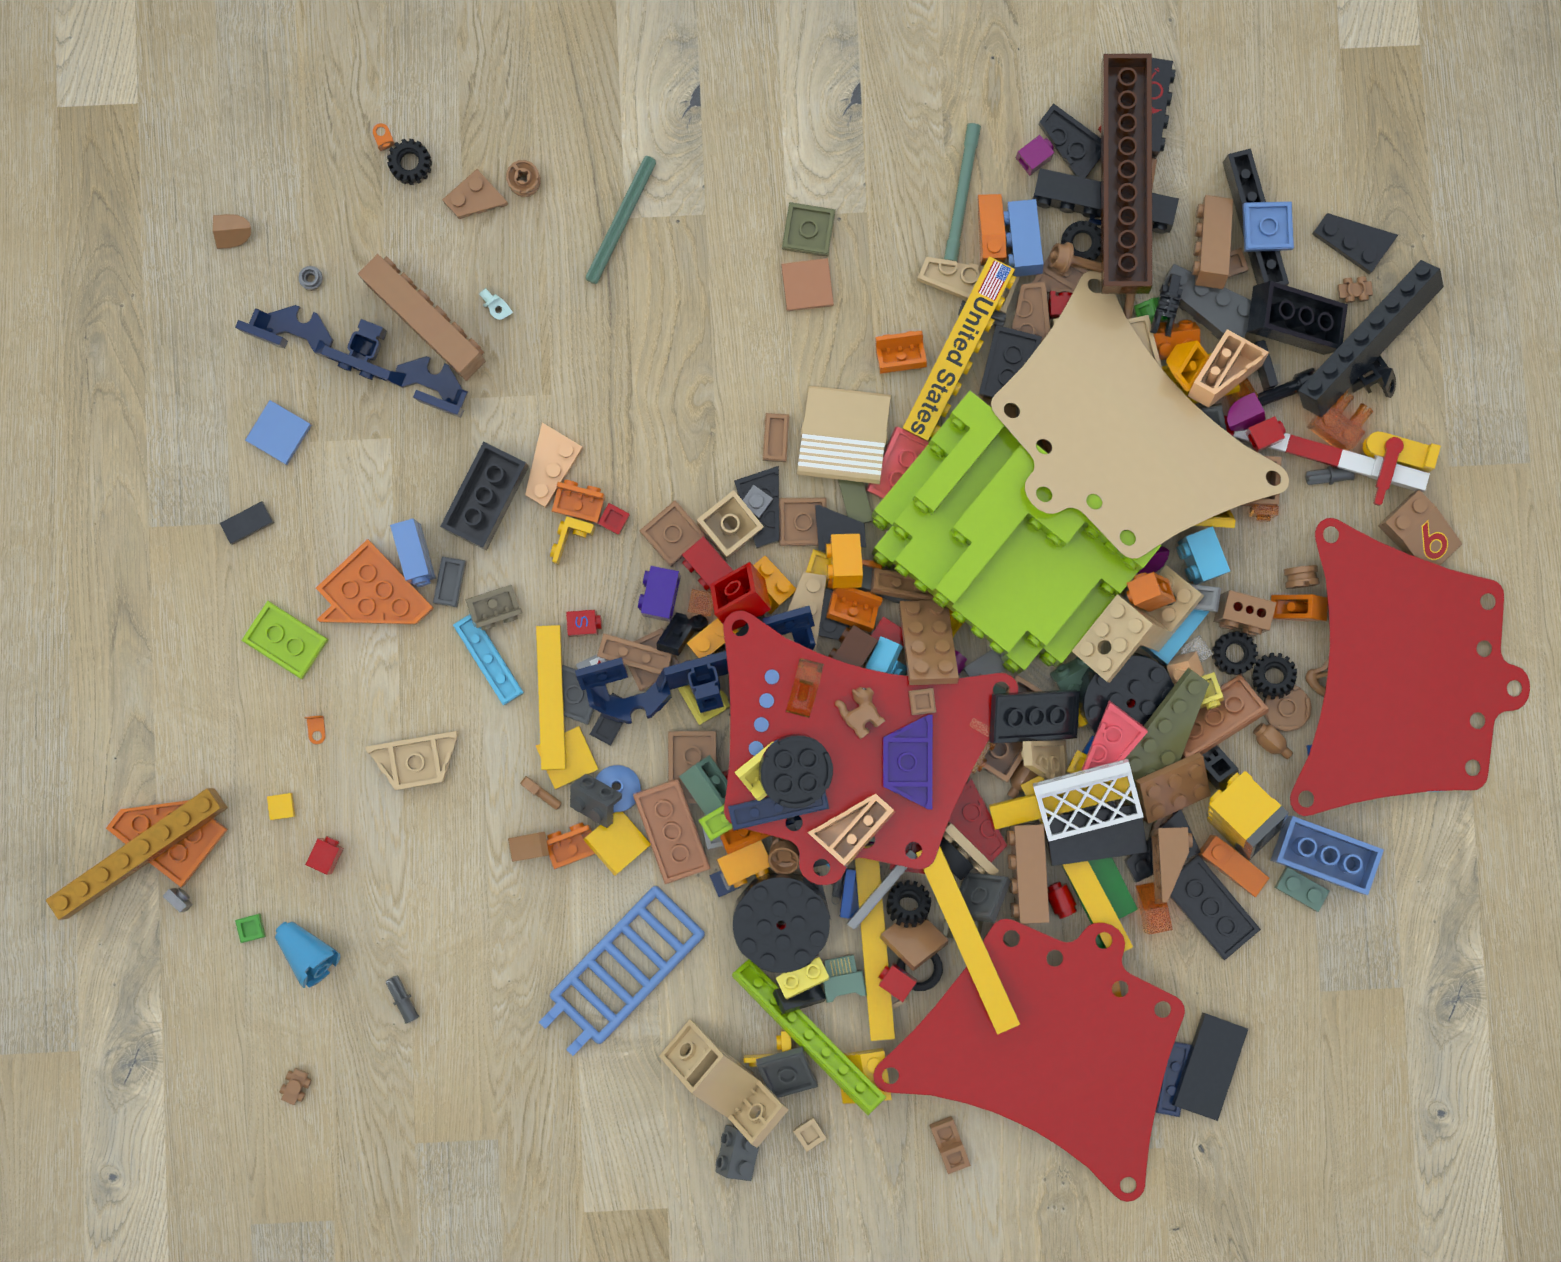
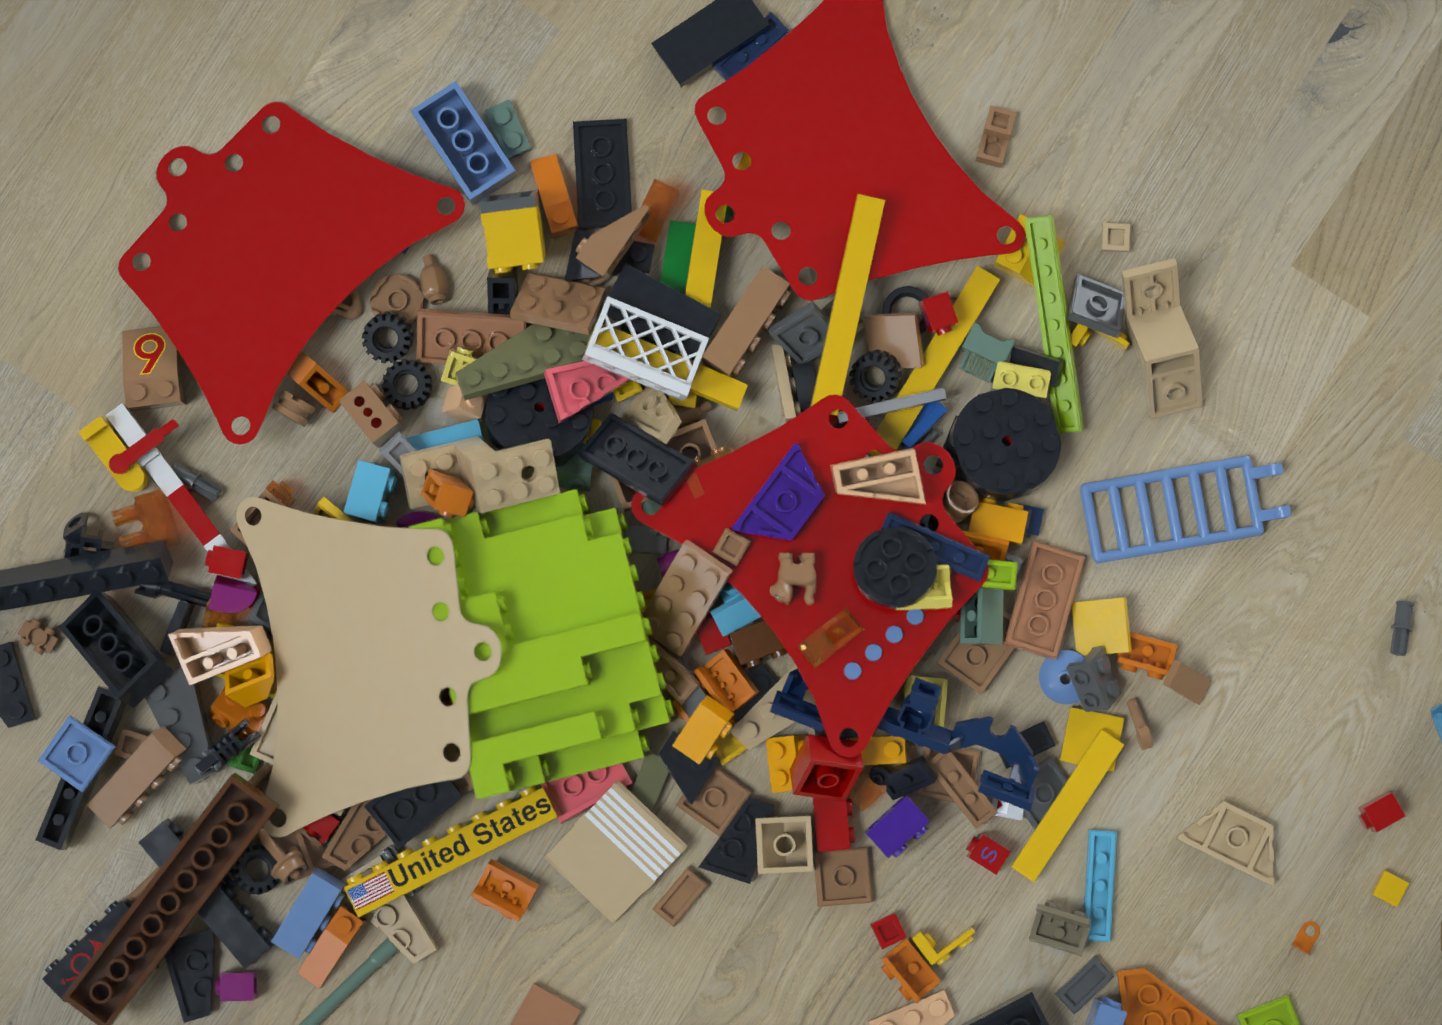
camera: 140 degrees left, 0 degrees up
dark grey bracket [715,1125,759,1181] -> none
flat silver plate [743,485,773,519] -> none
red wing [949,778,1007,862] -> none
red brick [1047,881,1077,919] -> none

